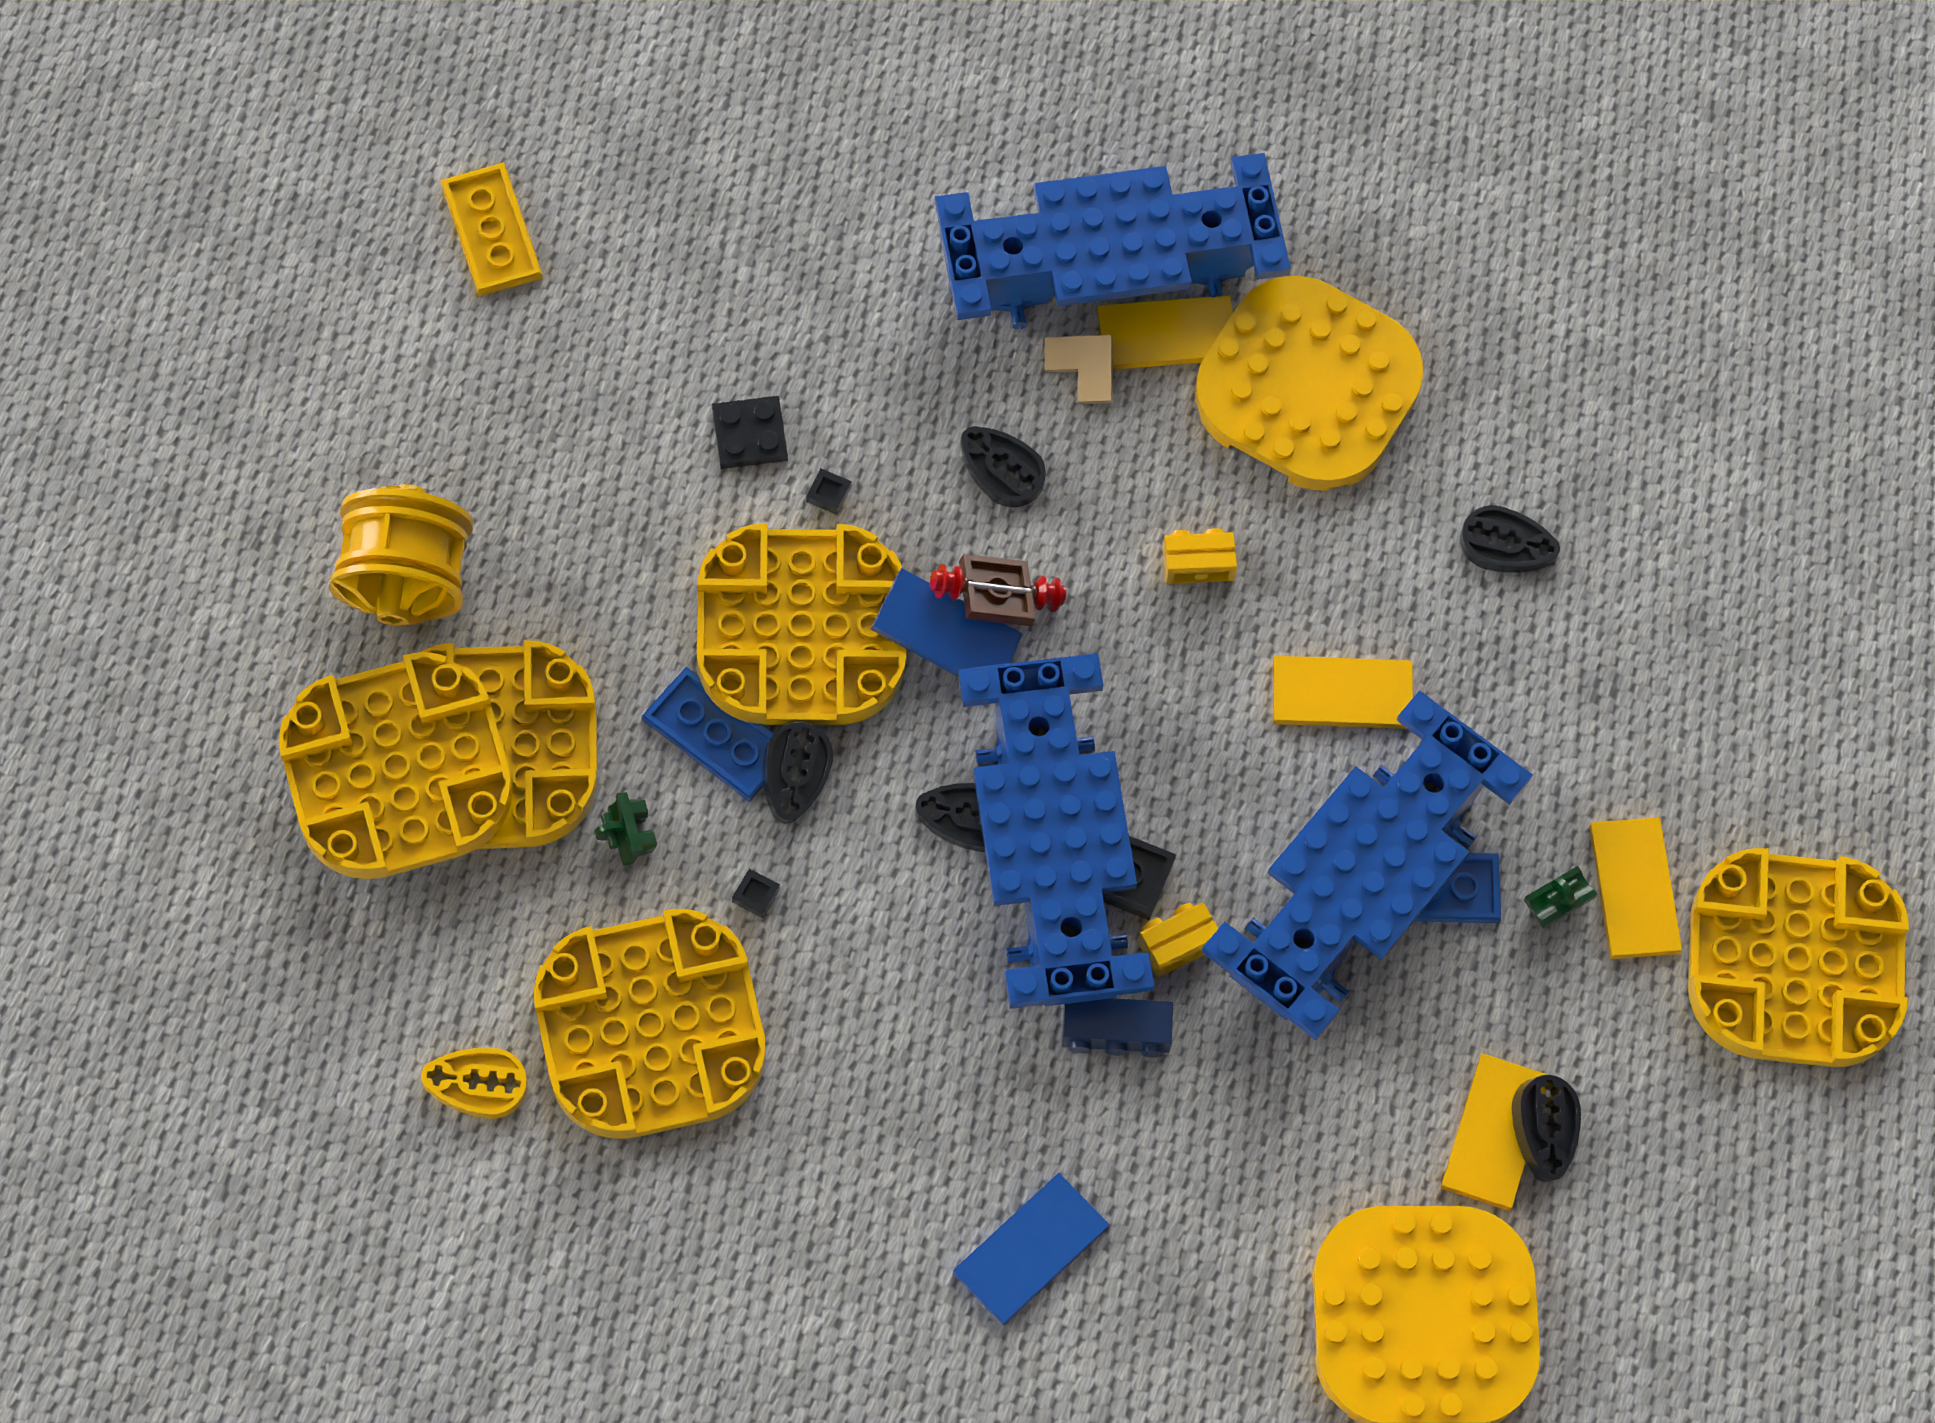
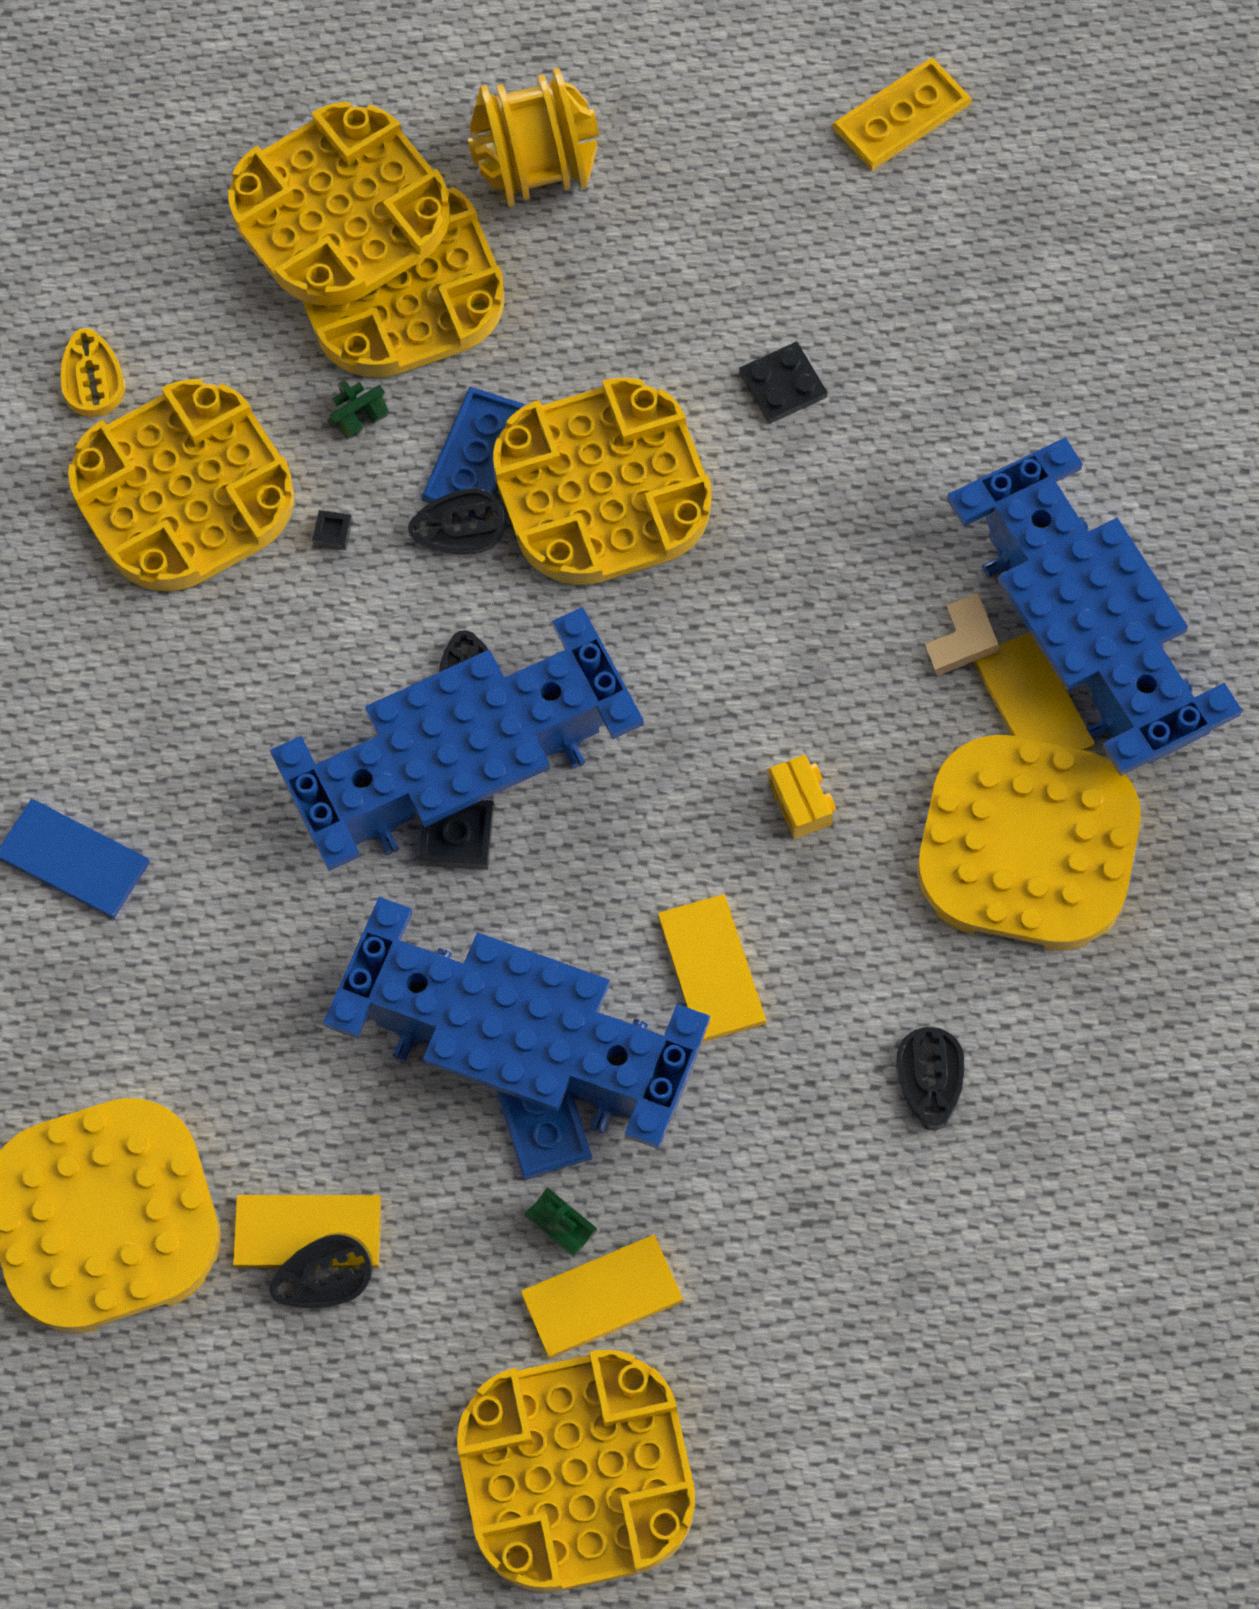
camera: 80 degrees right, 0 degrees up
black plate [806,468,852,515] -> none
blue tile [870,568,1023,677] -> none
reddish brown plate [930,554,1066,626] -> none
black piece [960,426,1046,507] -> none
dark blue brick [1062,998,1173,1058] -> none
yellow brick [1138,902,1218,978] -> none

